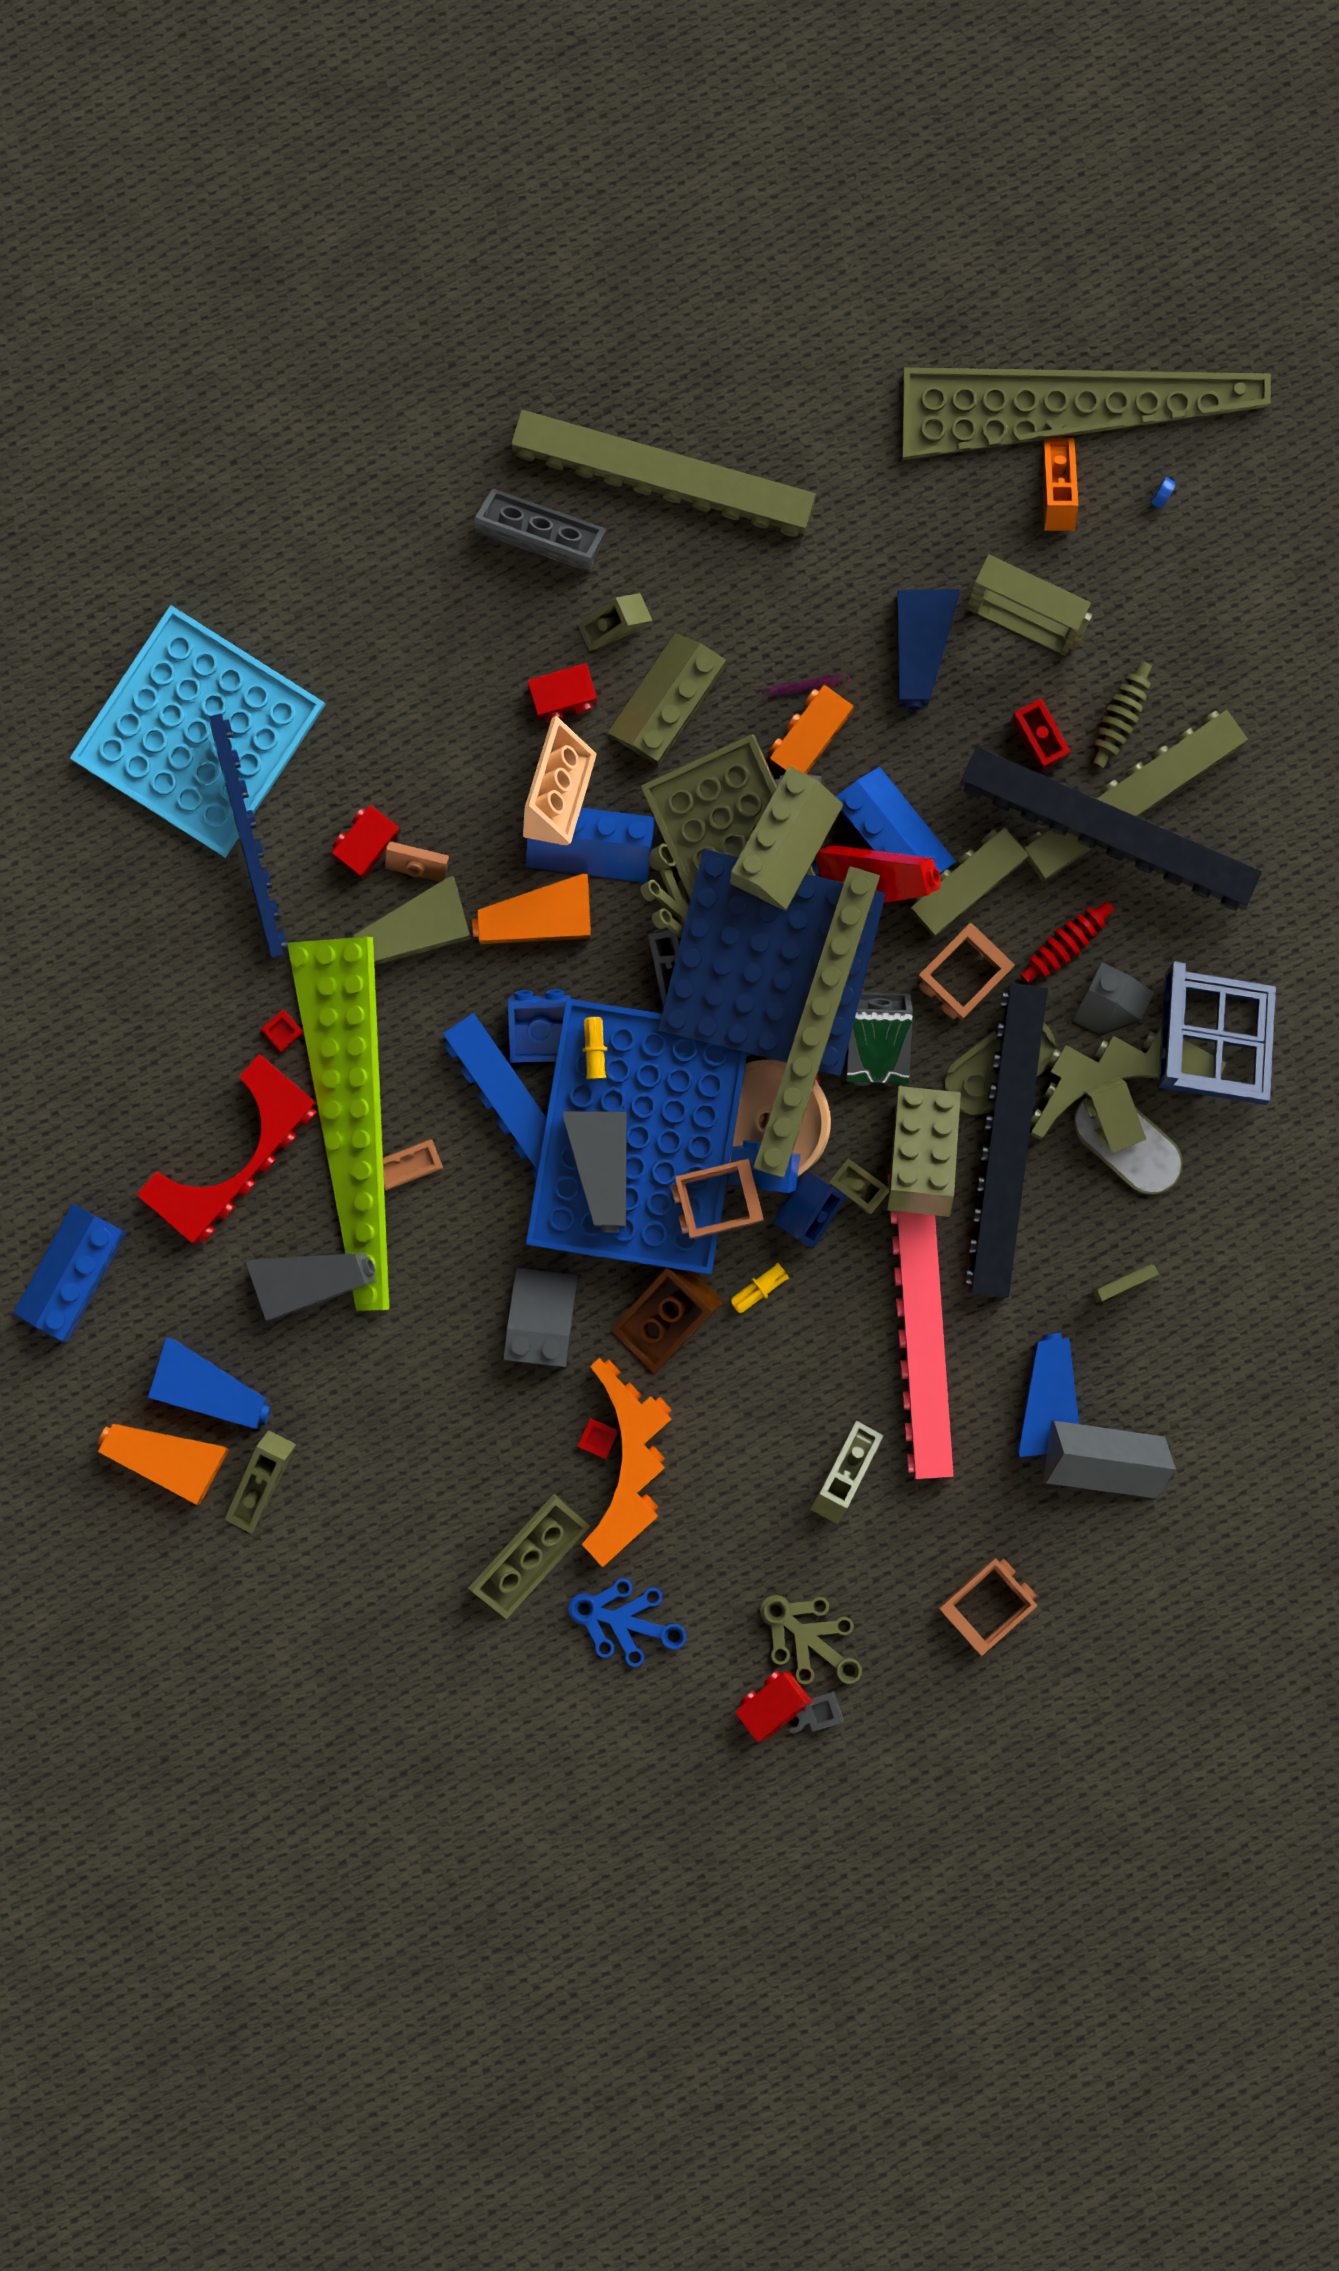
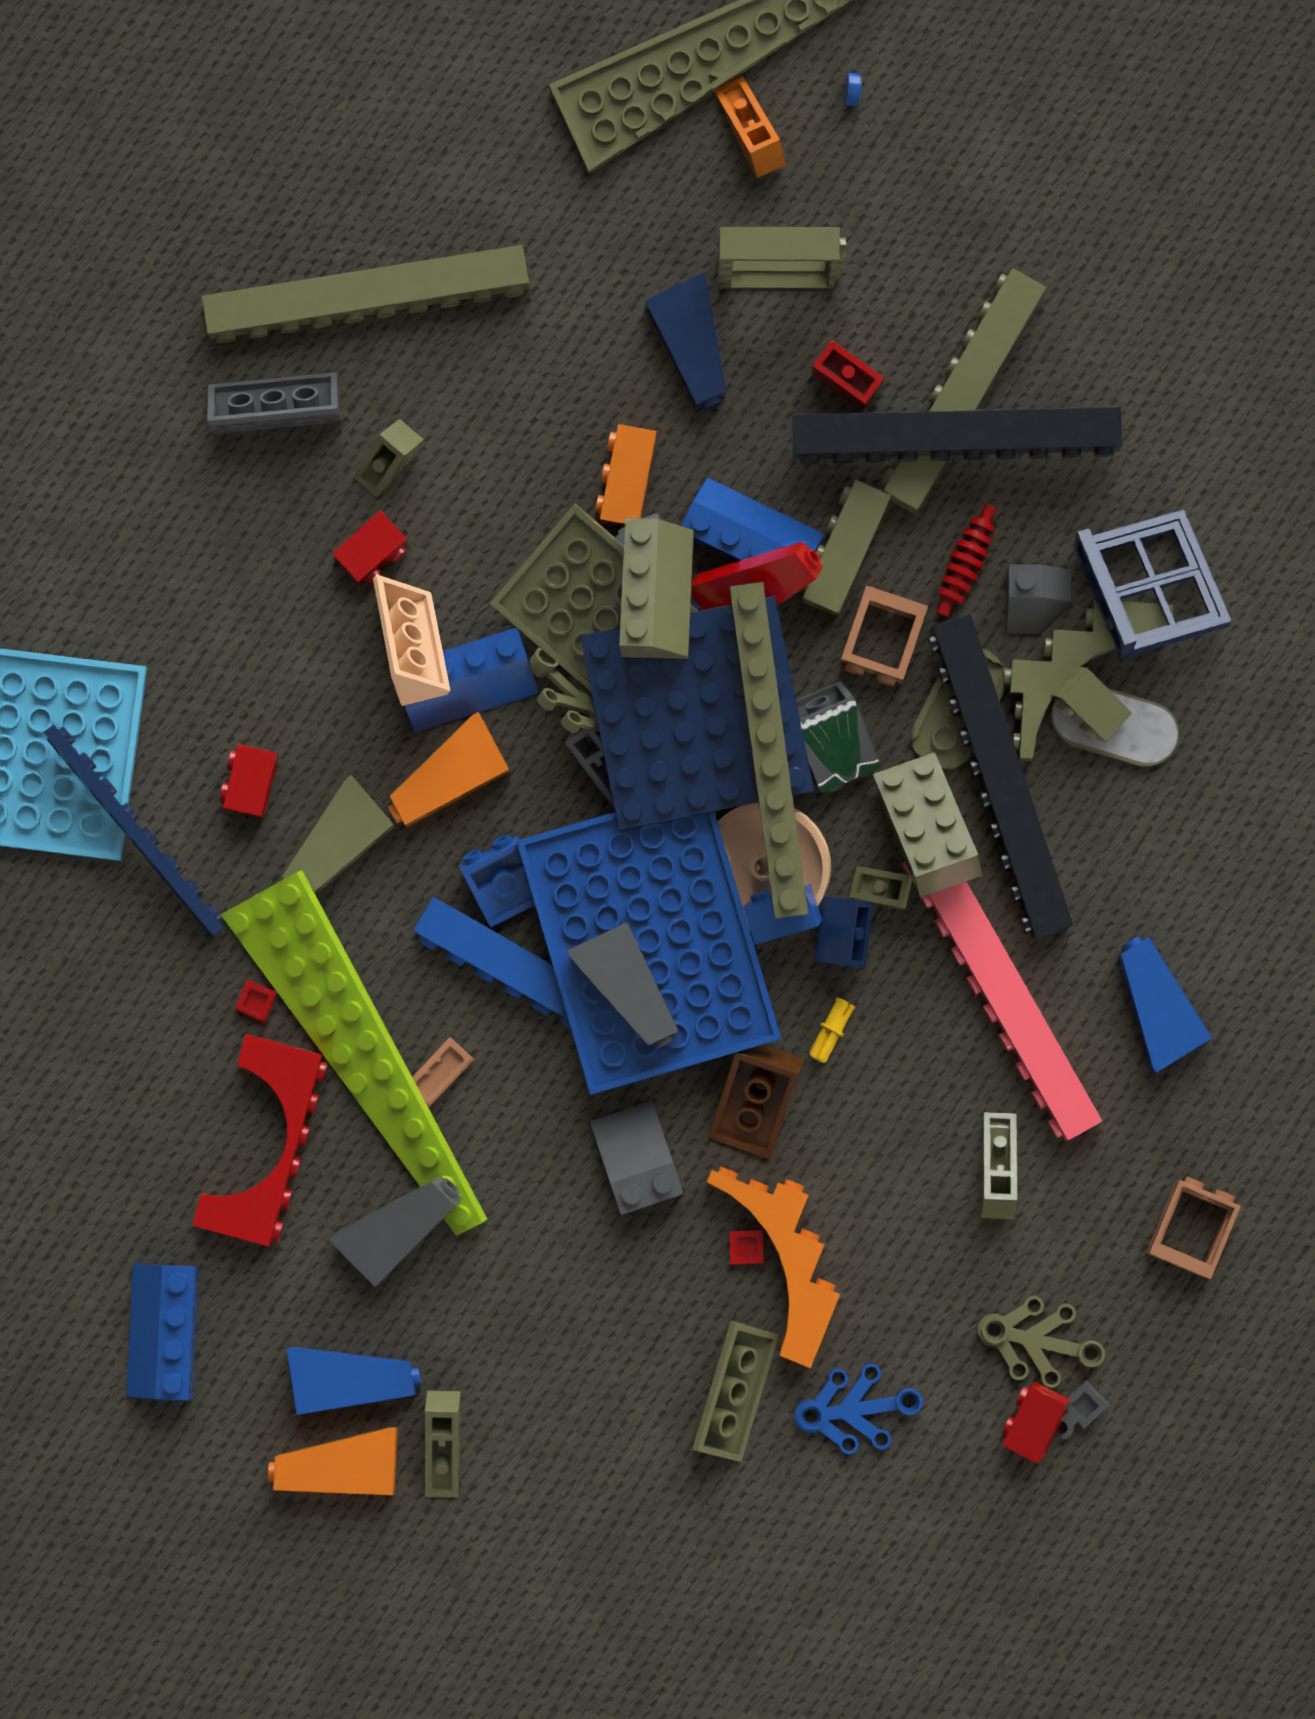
camera: 30 degrees left, 0 degrees up
nougat plate [385,841,449,882] -> none
yellow axle [582,1017,607,1080] -> none
olive slope [607,633,726,767] -> none
nougat window [671,1158,764,1239] -> none
magenta piece [760,674,850,699] -> none
dark grey slope [1043,1420,1176,1499] -> none
olive tile [1091,1264,1159,1303] -> none
olive piece [1093,661,1152,769] -> none

